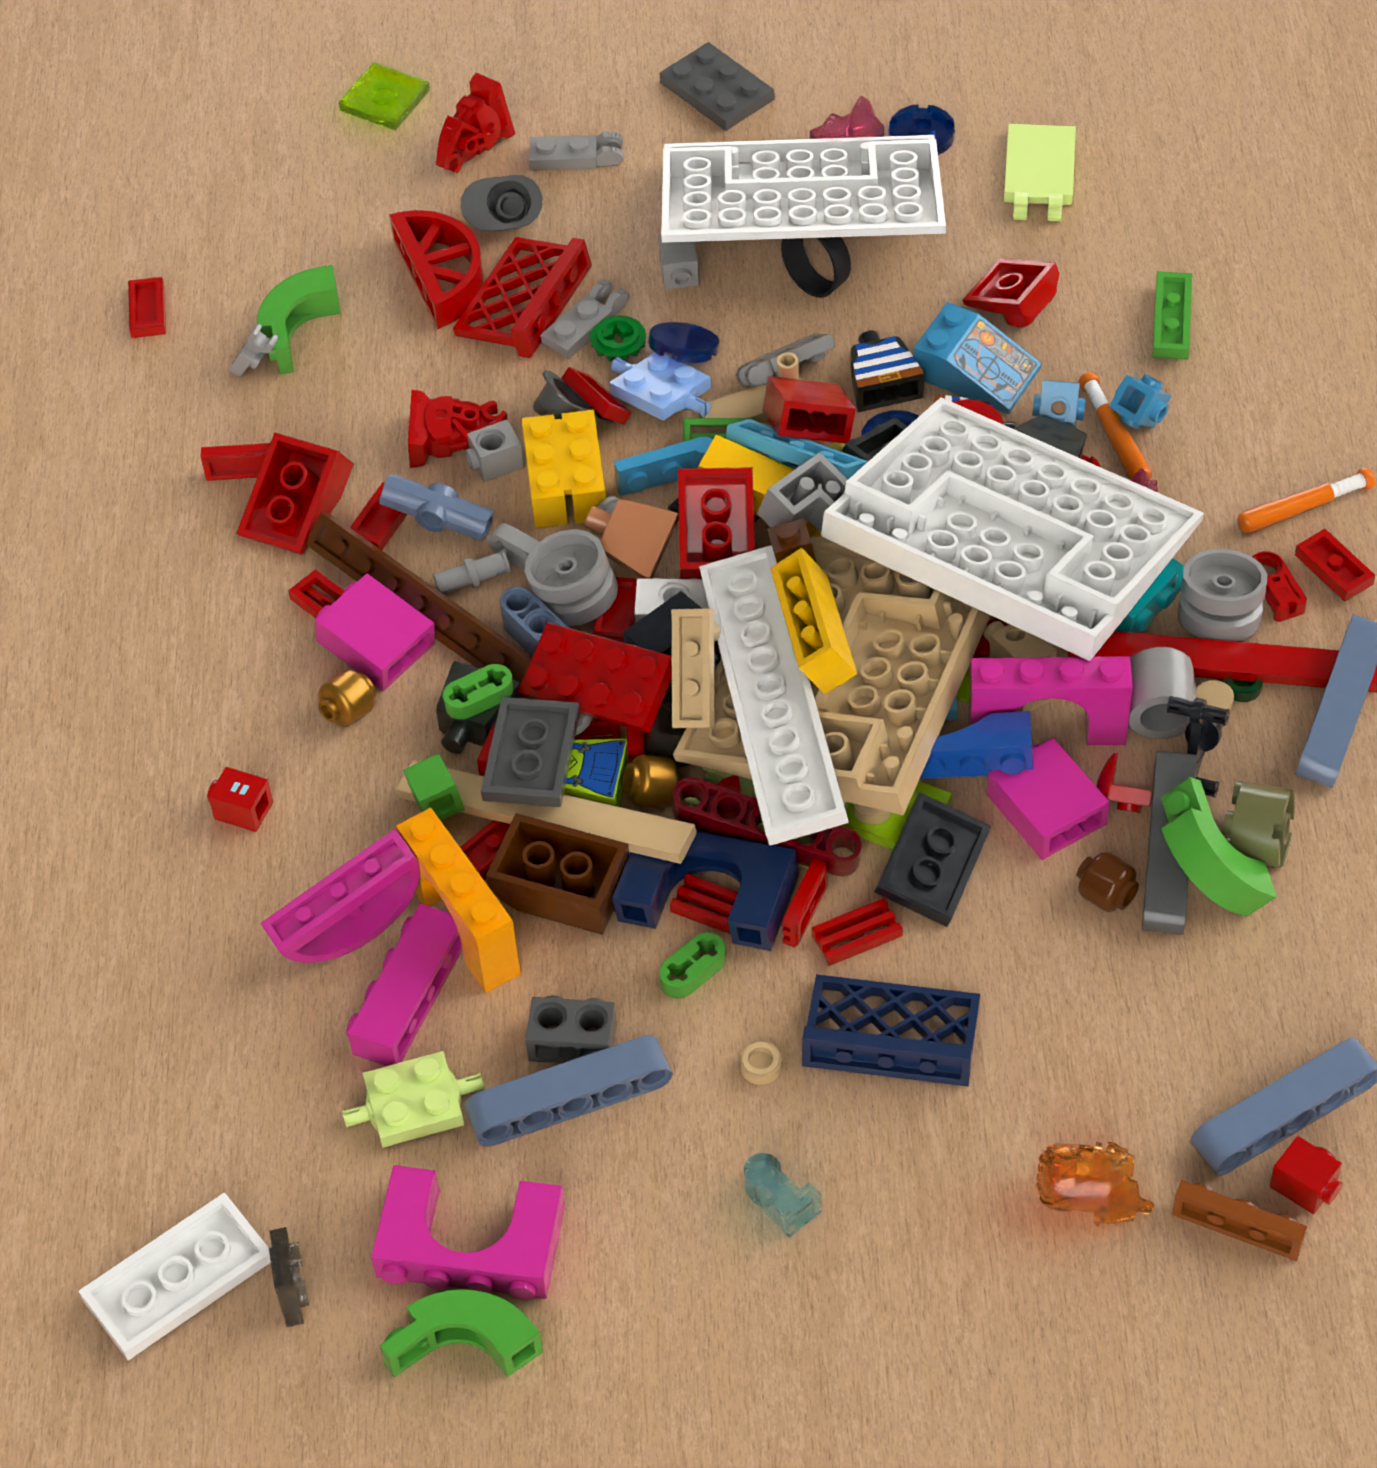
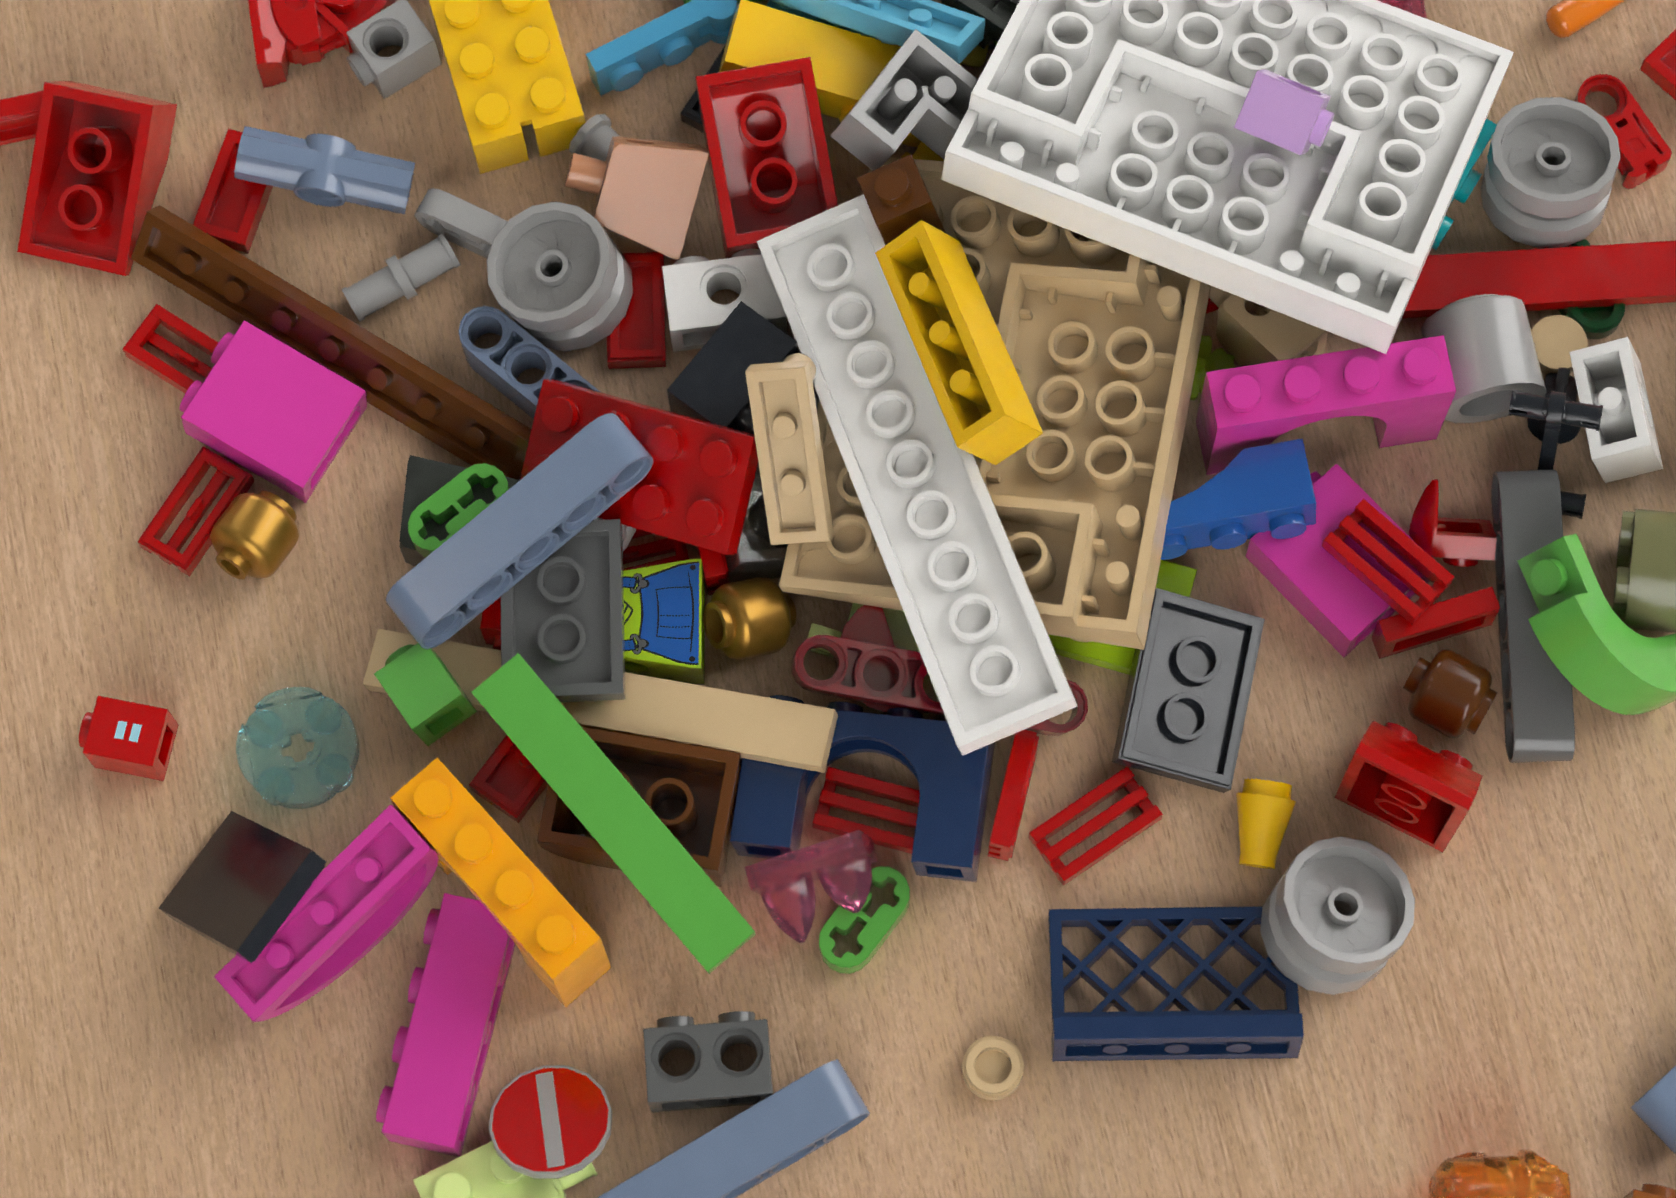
camera: 10 degrees left, 20 degrees up
none -> red tile [137,446,255,577]
none -> black tile [159,811,326,963]
none -> clear light blue plate [236,687,360,809]
none -> sand blue beam [385,413,654,649]
none -> bright green tile [471,653,756,974]
none -> red piece [489,1065,613,1179]
none -> clear pink tile [744,830,878,943]
none -> lavender brick [1234,69,1334,155]
none -> yellow cone [1236,778,1296,869]
none -> light grey wheel [1260,836,1415,995]
none -> red tile [1322,498,1454,624]
none -> red slope [1334,721,1483,852]
none -> red tile [1371,586,1500,659]
none -> white brick [1569,337,1663,483]

